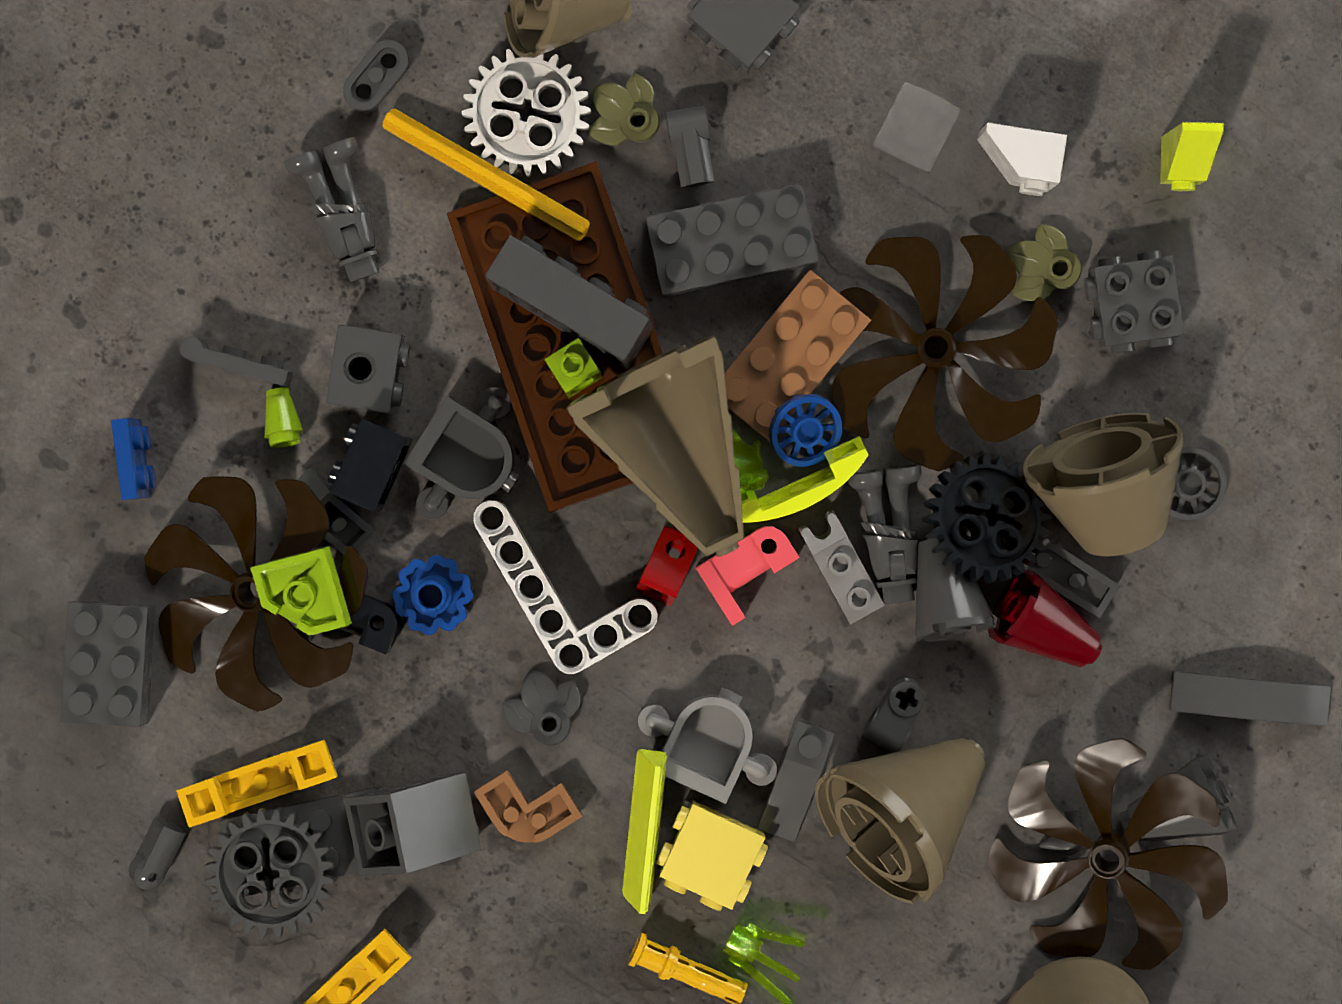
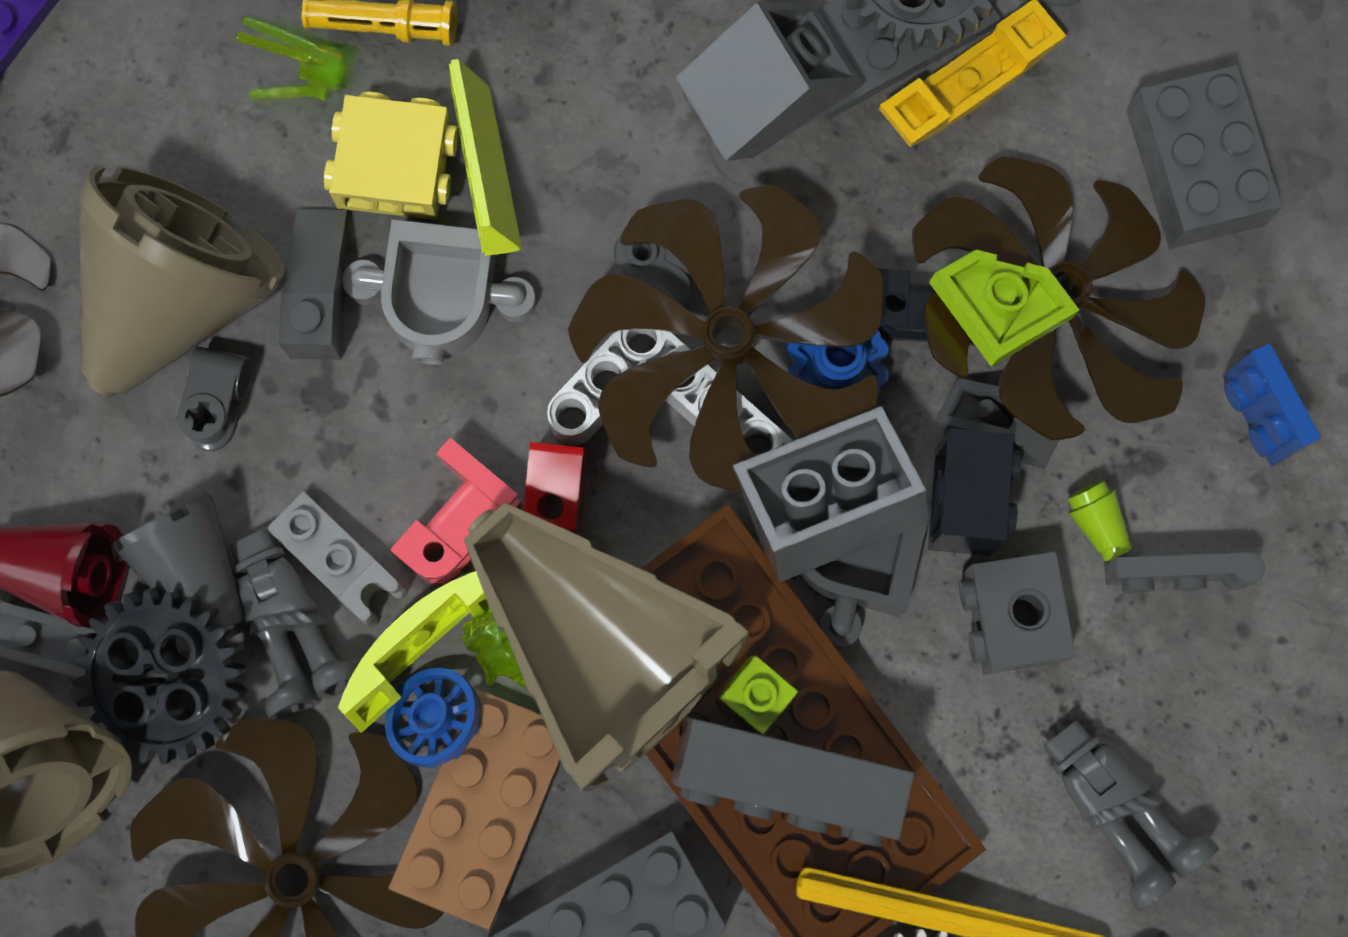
camera: 160 degrees right, 10 degrees down
medium nougat plate [473,769,583,843] -> none
none -> dark brown piece [568,185,883,494]
none -> dark grey slope [733,406,928,582]

